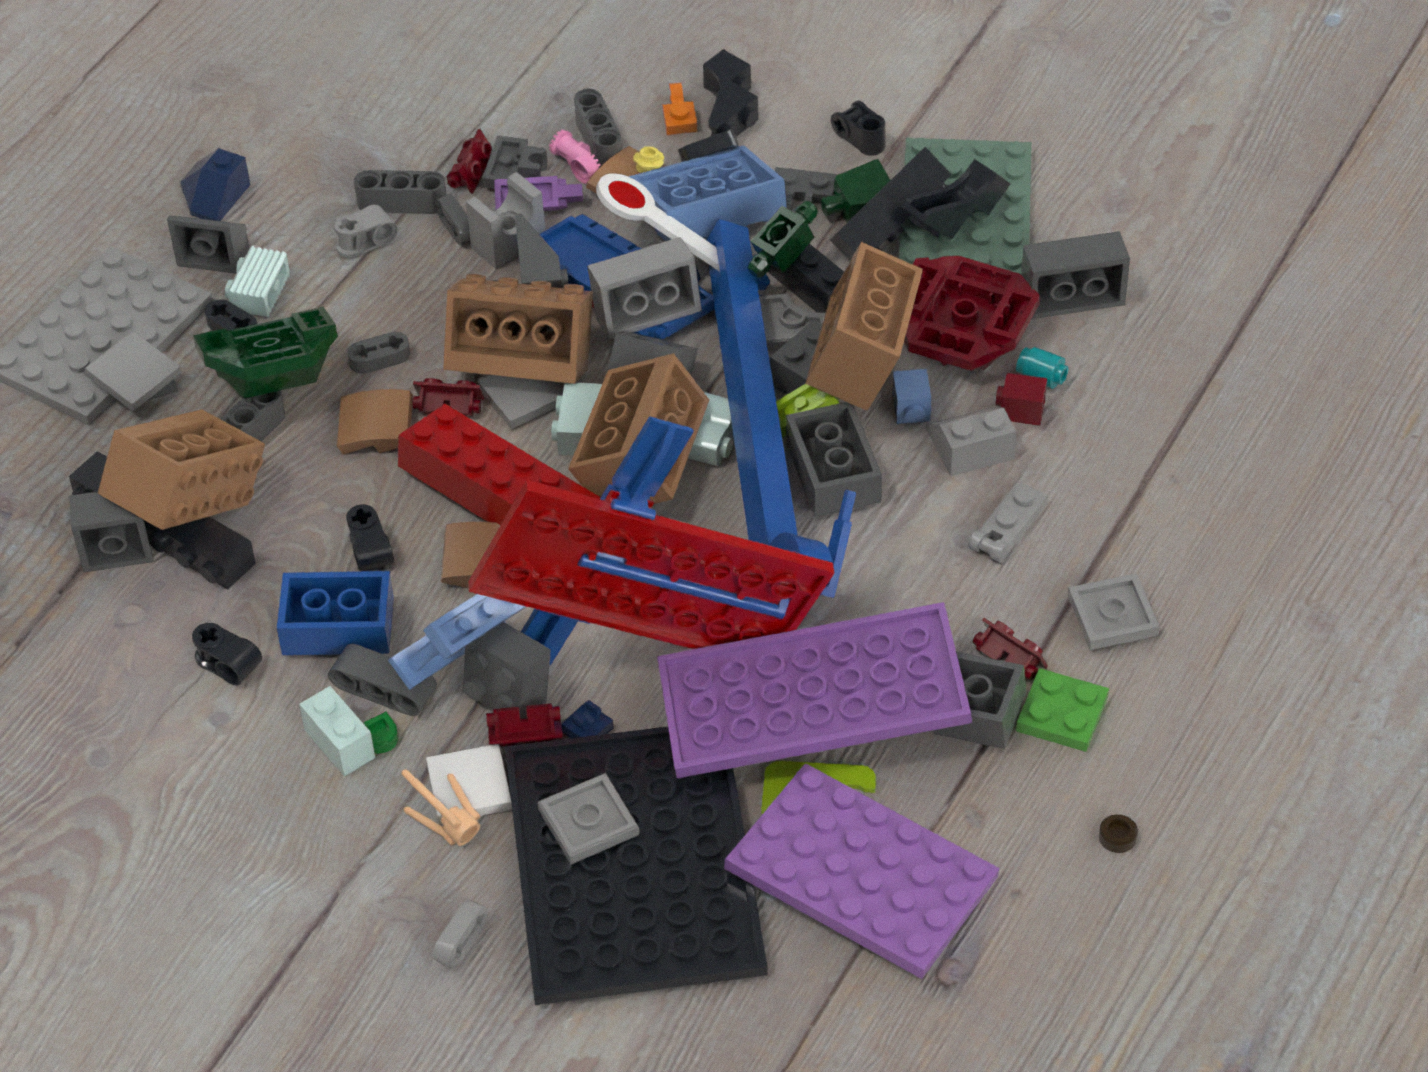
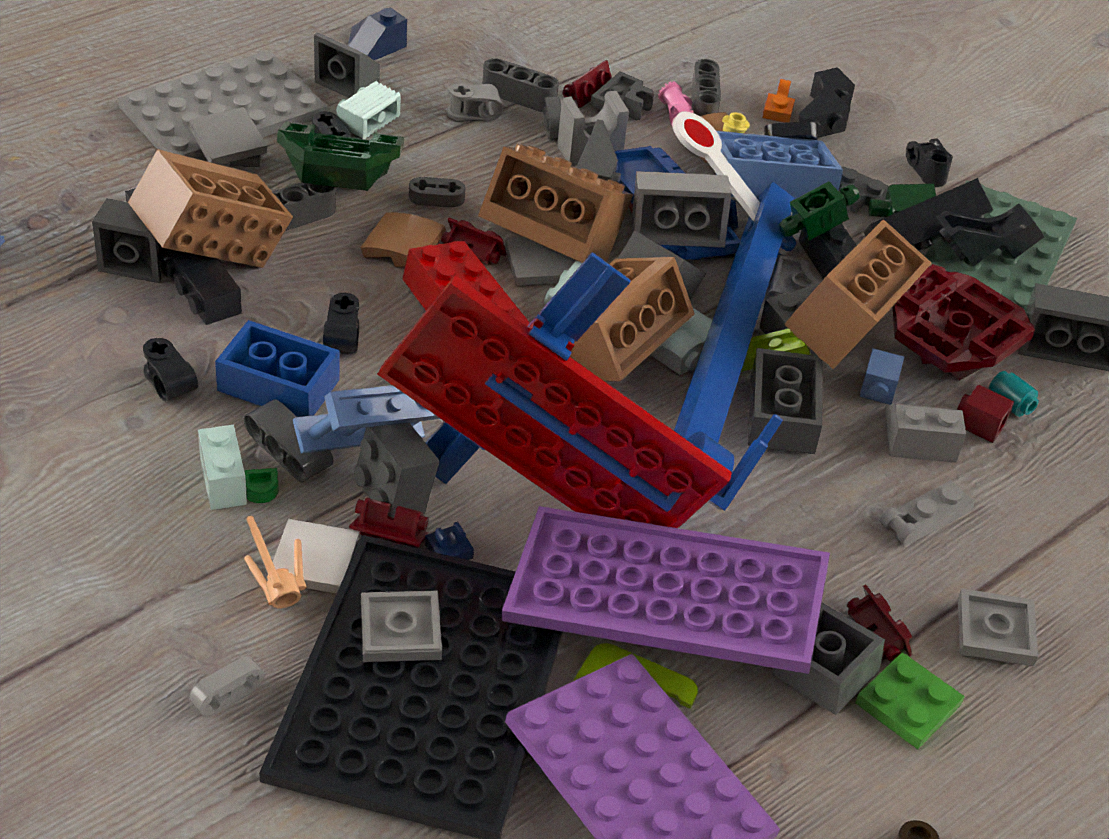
camera: 15 degrees right, 5 degrees down
medium lavender hinge [494,176,583,211] -> none

